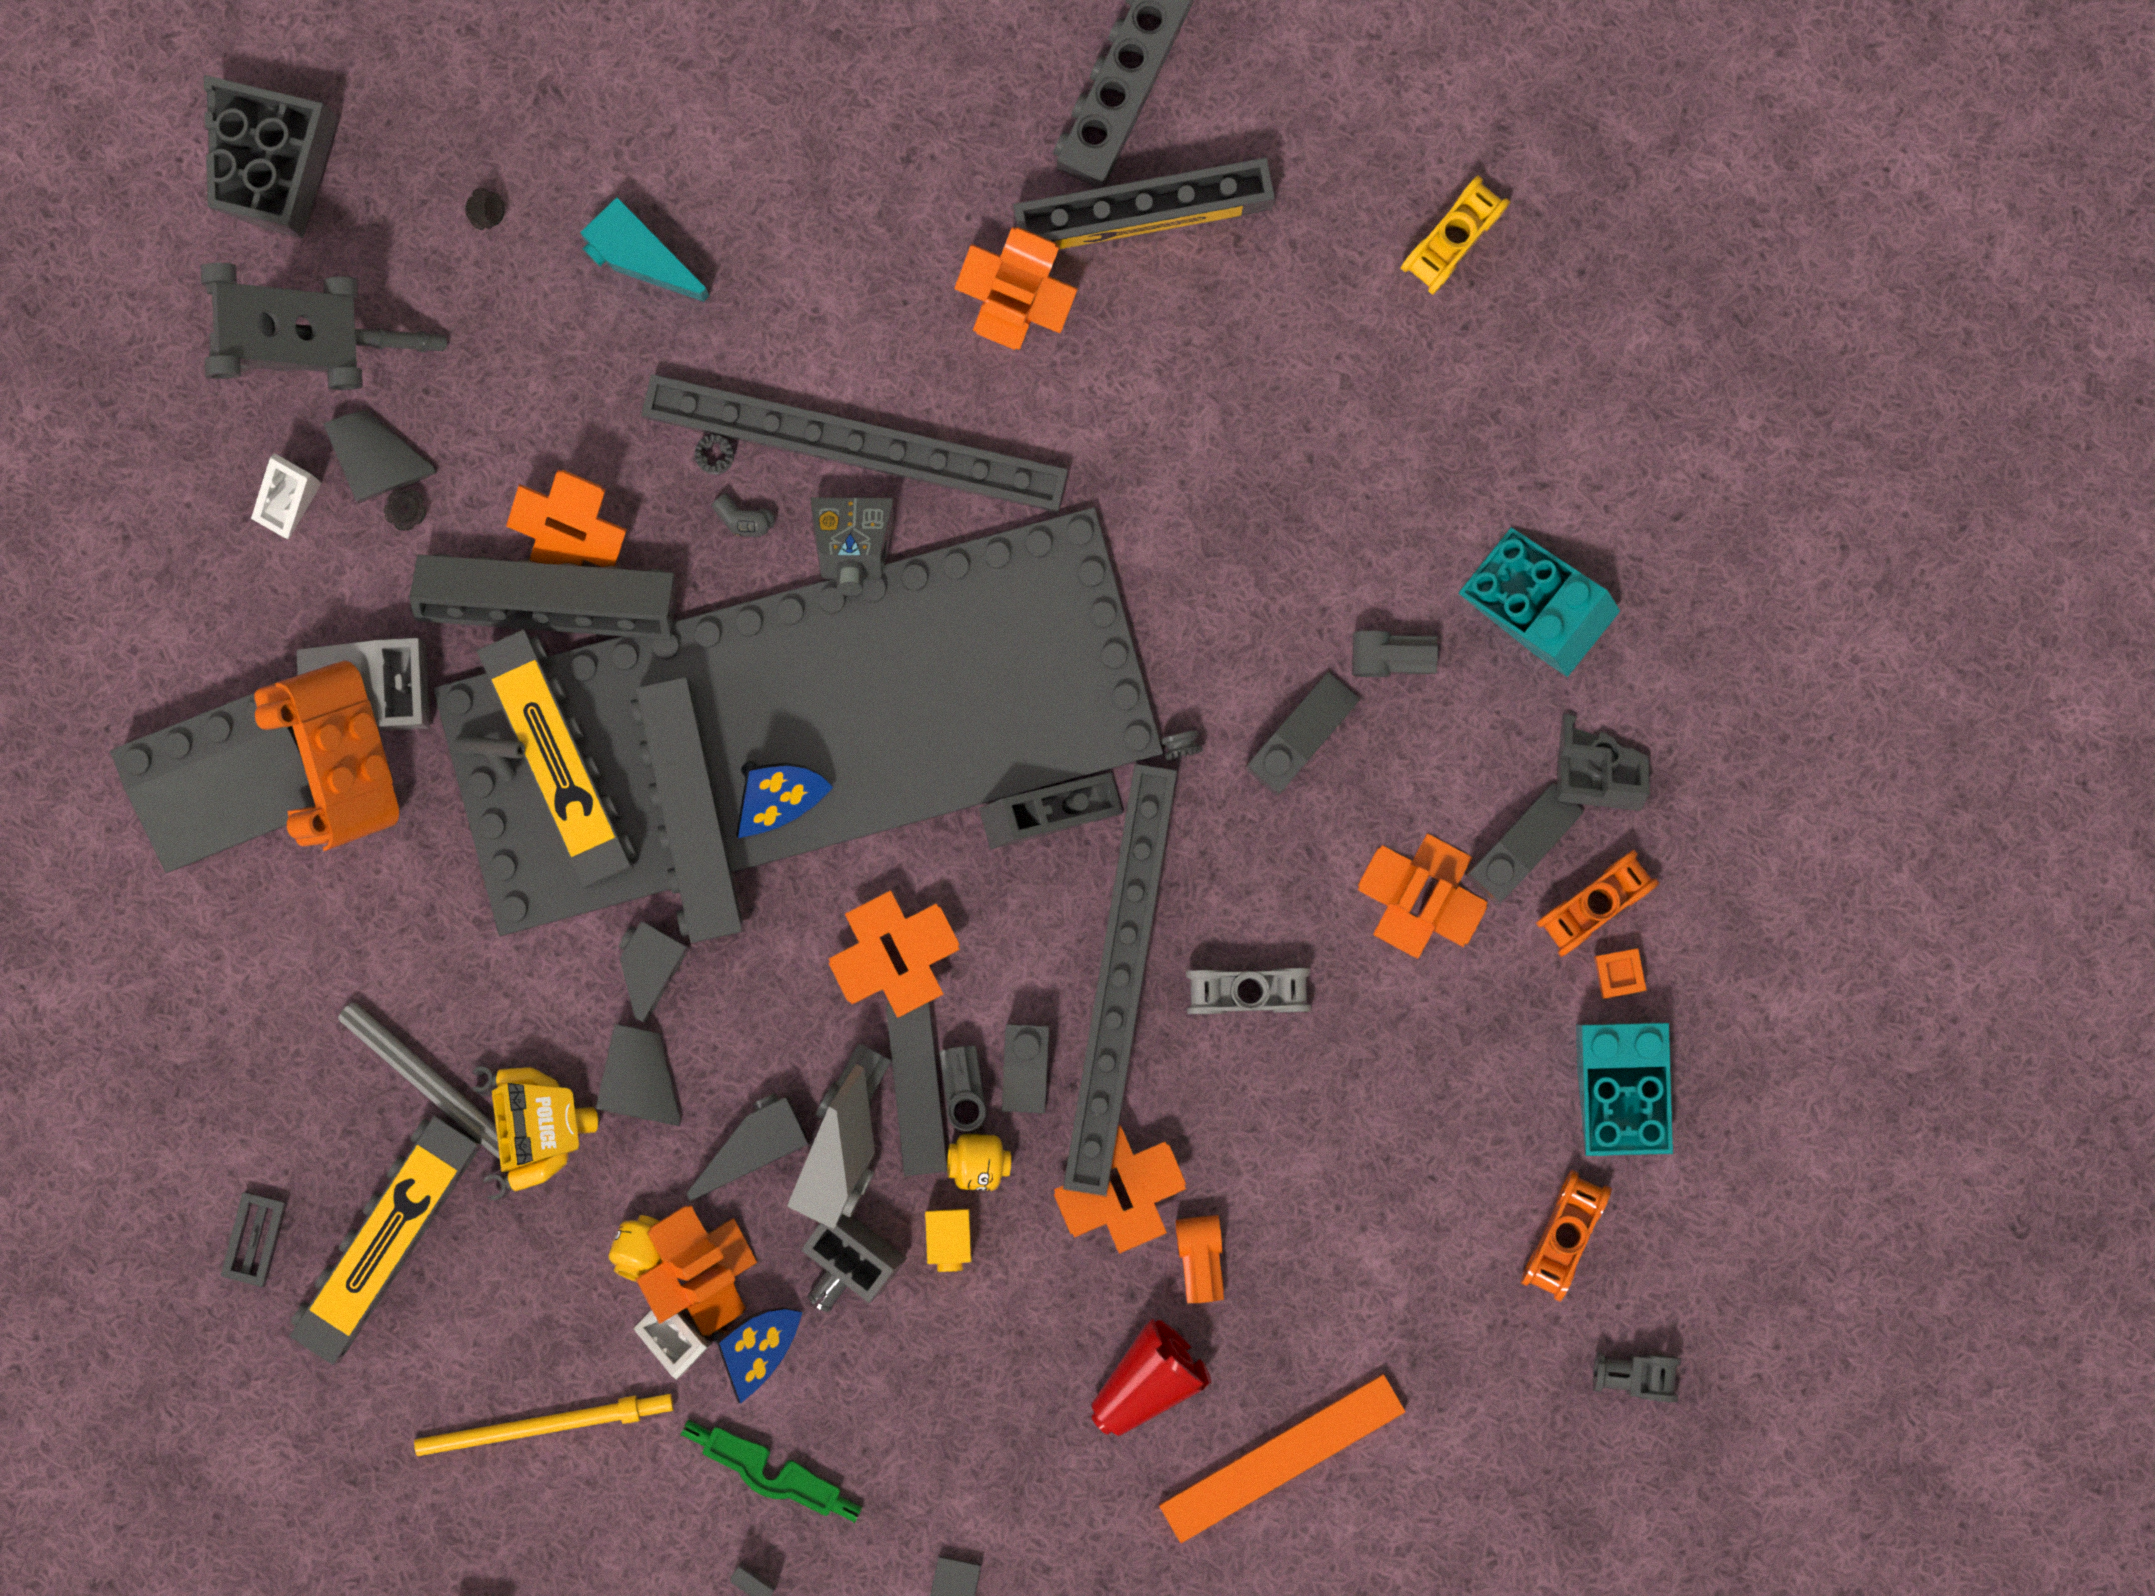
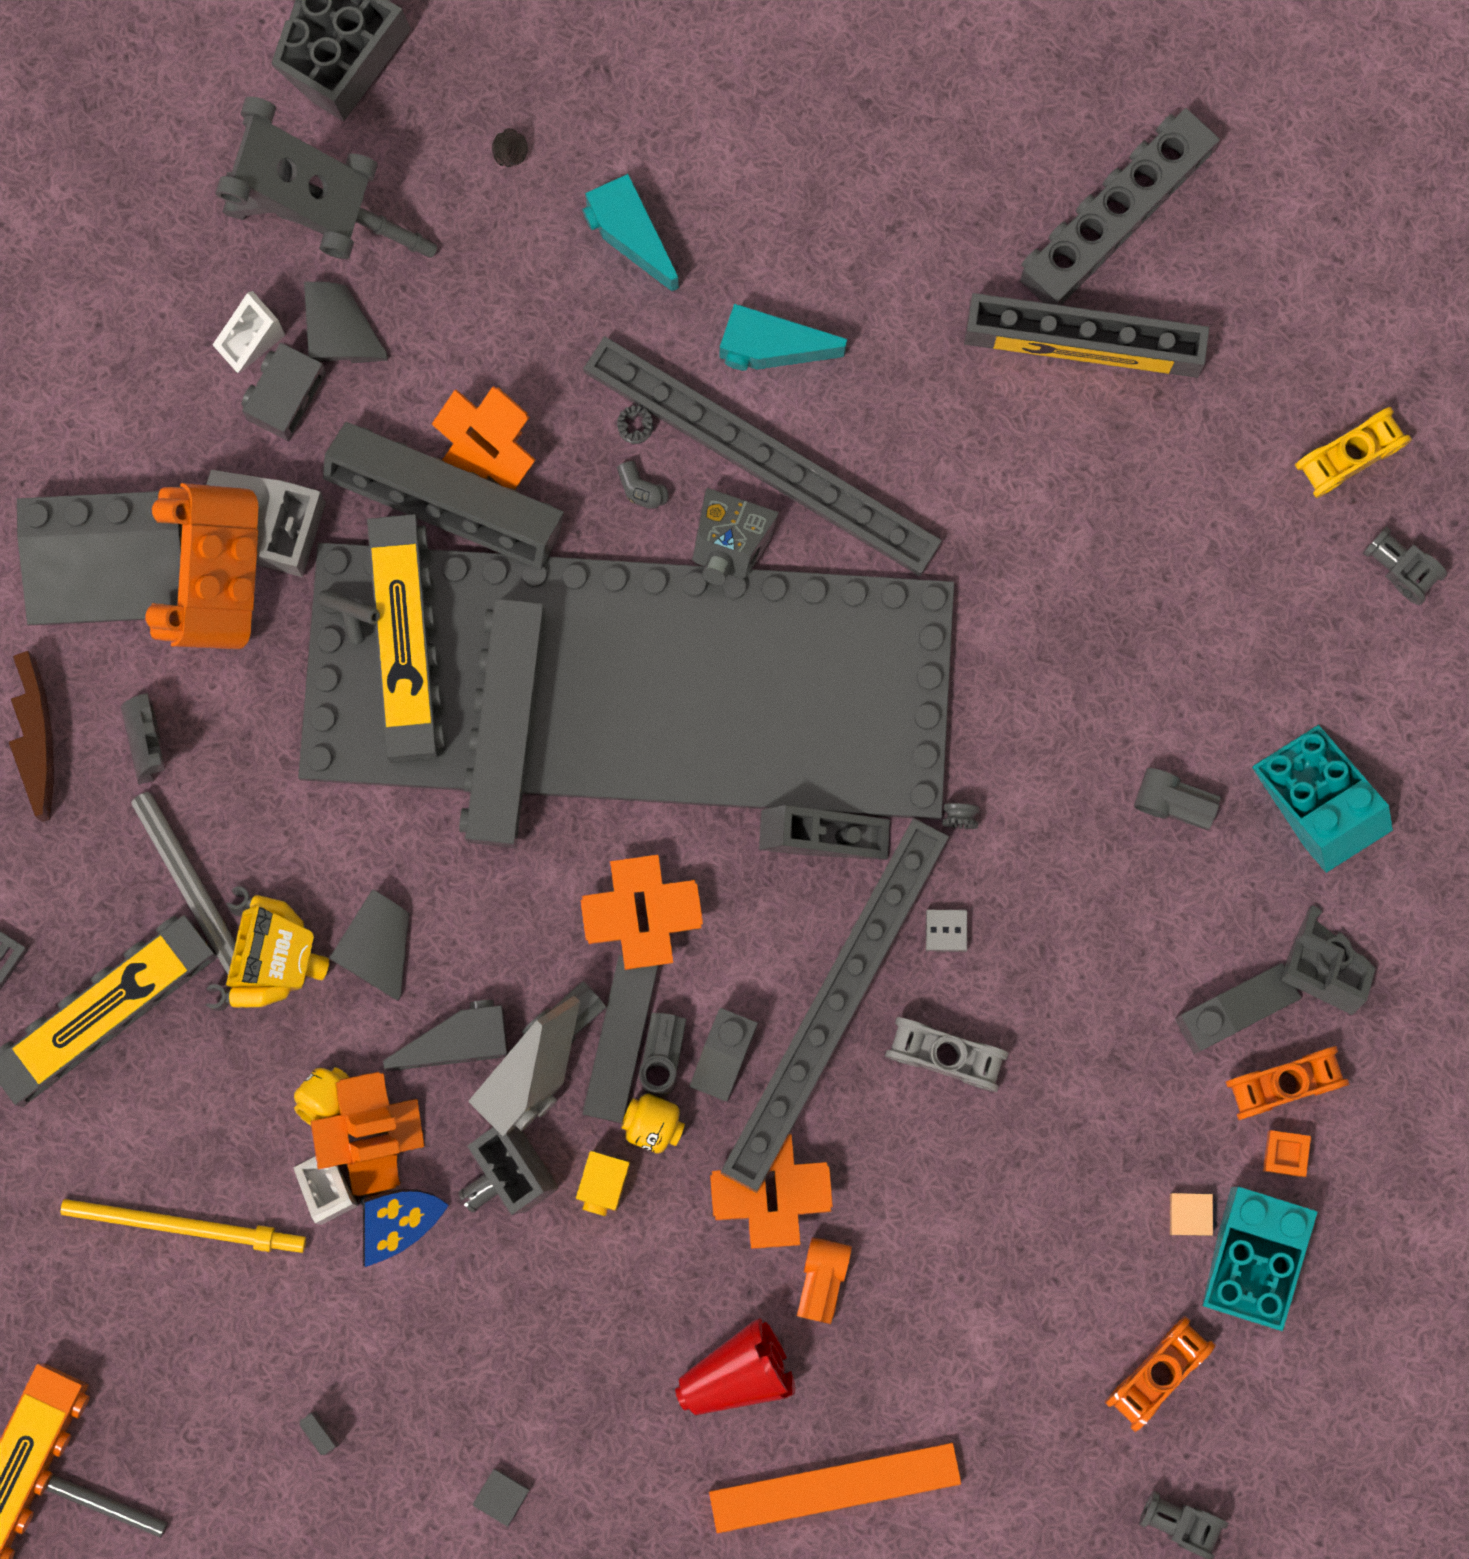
camera: 20 degrees right, 5 degrees down
clear smoke plate [384,489,426,531] -> none
dark grey slope [619,921,690,1023] -> none
green piece [680,1419,863,1523] -> none
blue shield [736,761,833,838] -> none
orange piece [954,227,1078,350] -> none
dark grey slope [1245,672,1361,797] -> none
orange piece [1358,833,1488,959] -> none
none -> reddish brown slope [9,651,54,822]
none -> dark grey slope [121,693,165,785]
none -> dark grey brick [241,342,326,442]
none -> teal slope [719,304,847,371]
none -> light grey tile [926,910,967,952]
none -> light nougat tile [1170,1193,1213,1236]
none -> dark grey connector [1363,526,1447,605]

